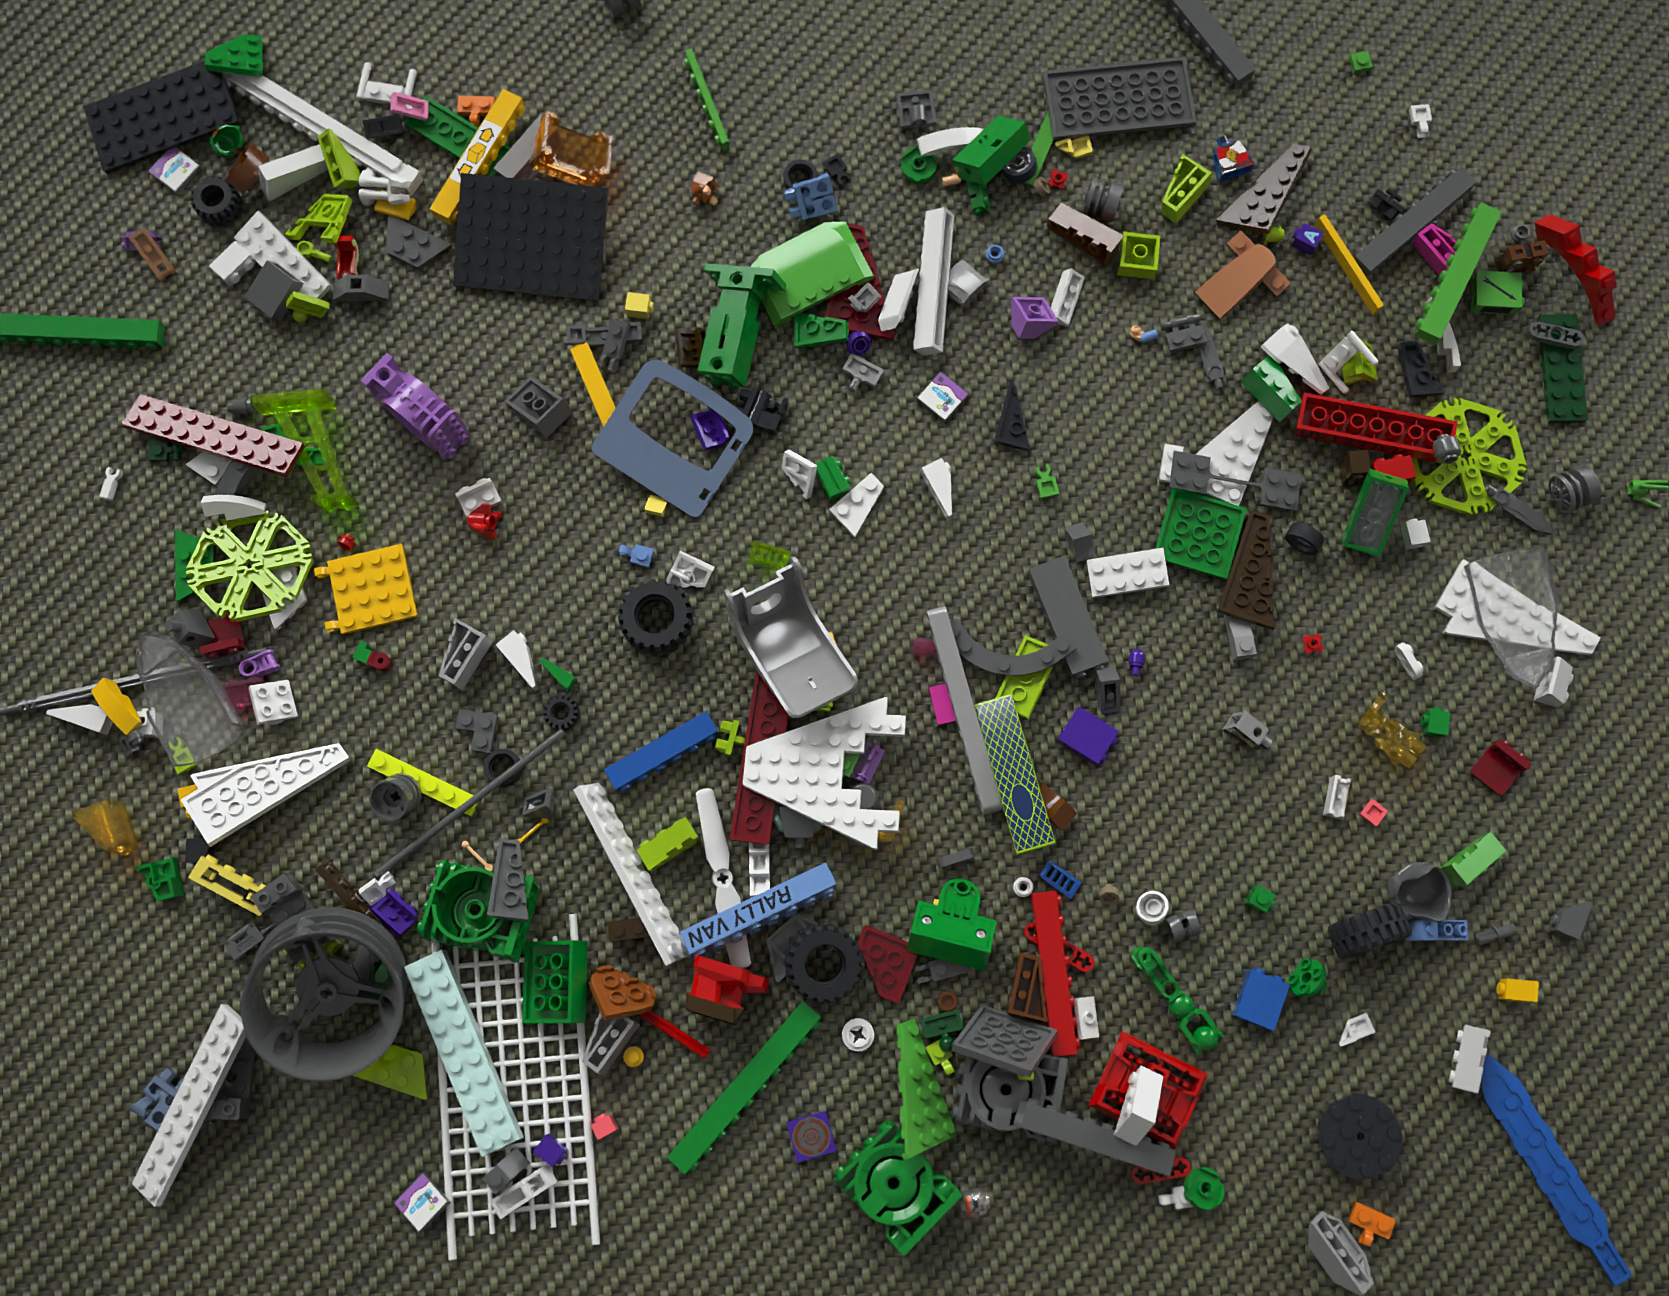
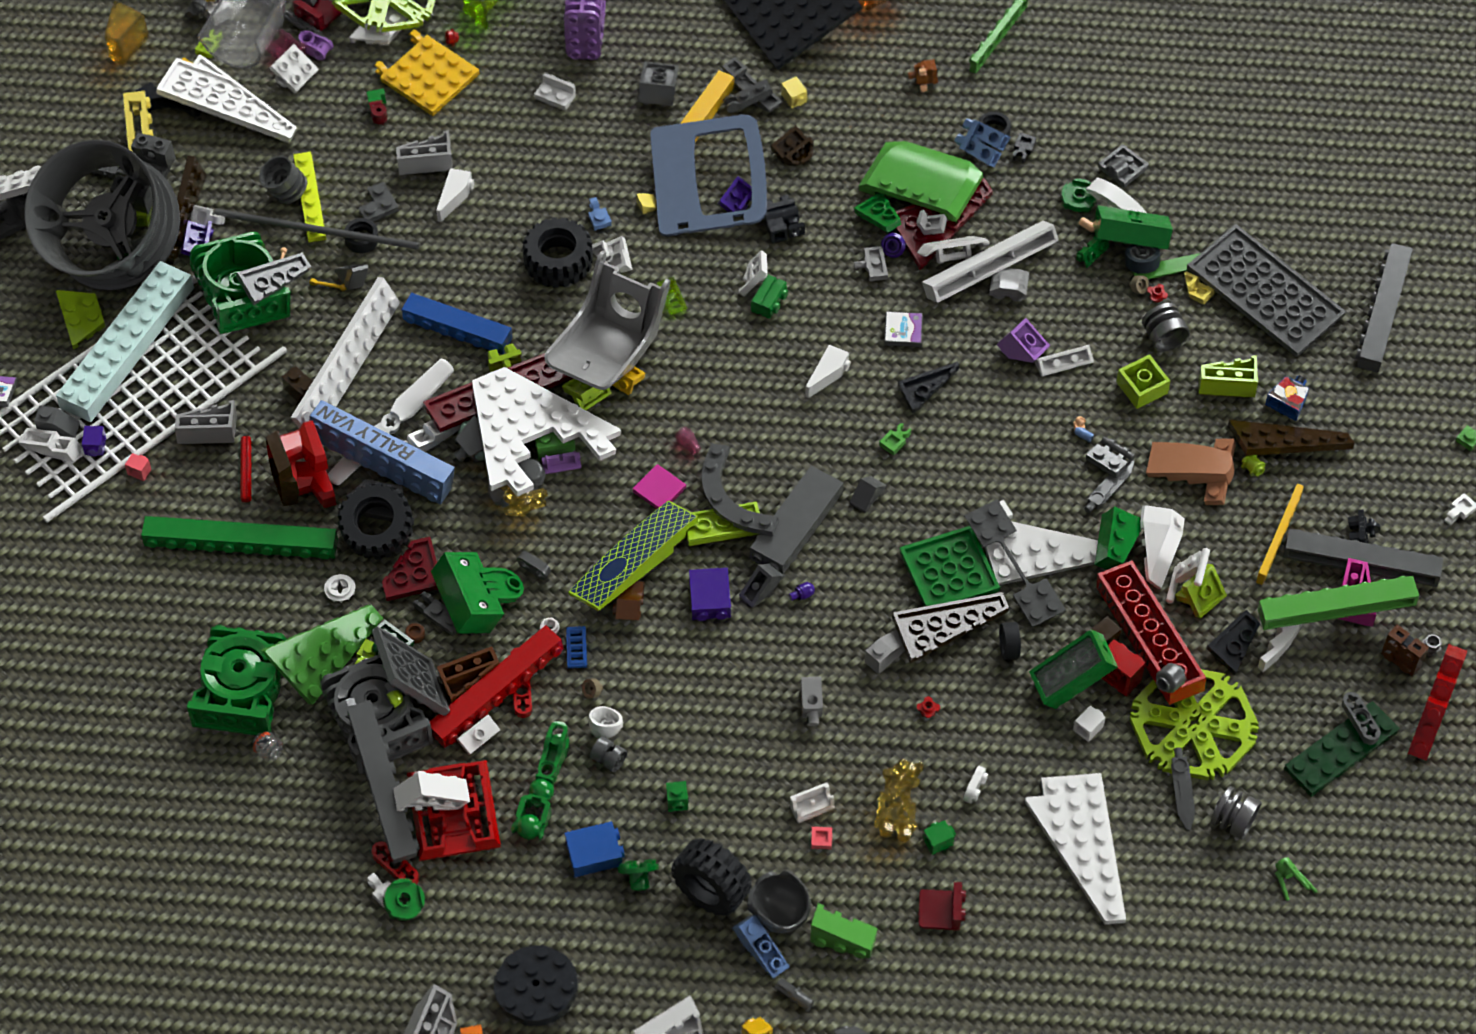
camera: 50 degrees right, 20 degrees down
green slope [136,857,184,901] -> none
red brick [467,504,502,540] -> none
green slope [522,940,588,1023] -> none
green slope [540,658,577,693] -> none
black tyre [543,695,580,731] -> none
dark orange plate [589,966,656,1021] -> none
yellow plate [623,1046,644,1067] -> none
lime wedge [636,817,701,872] -> none
green brick [697,263,786,389] -> none
tile [787,1111,837,1163] -> none
white wing [829,473,884,538] -> none
light grey beam [926,606,1003,815] -> none
medium blue plate [986,245,1004,263] -> none
wedge [1046,203,1124,267] -> none
white plate [1087,548,1169,598] -> none
dark purple brick [1291,223,1323,255] -> none
white slope [1339,1013,1375,1047] -> none
clear windscreen [1464,548,1560,688] -> none
bright green brick [1471,270,1524,315] -> none
white slope [1534,656,1573,707] -> none

